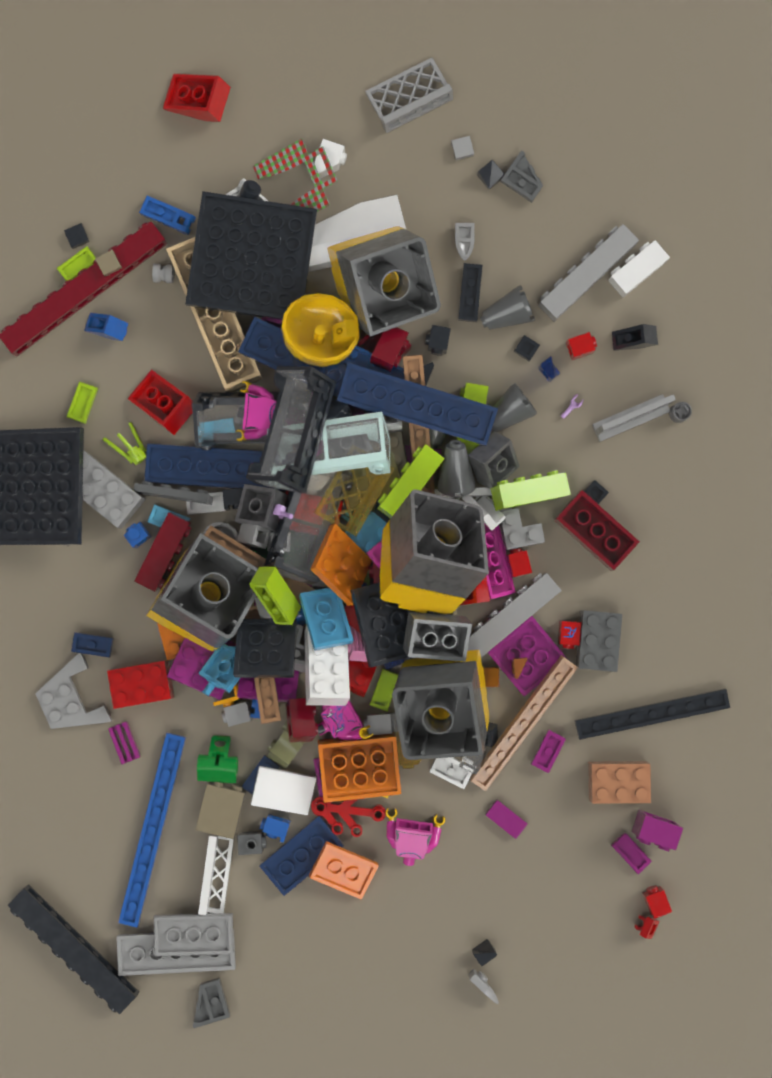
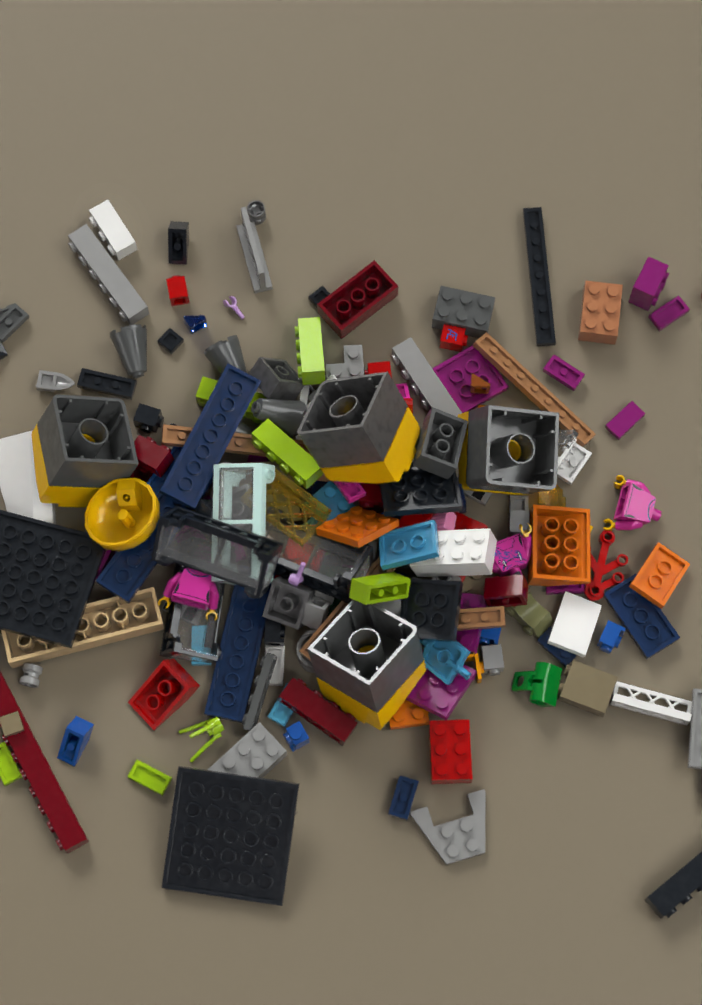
camera: 85 degrees left, 15 degrees down
magenta tile [108,721,141,764] -> none
blue plate [118,733,186,928] -> none
dark grey brick [237,831,267,855] -> none
lime tile [370,669,399,712] -> none

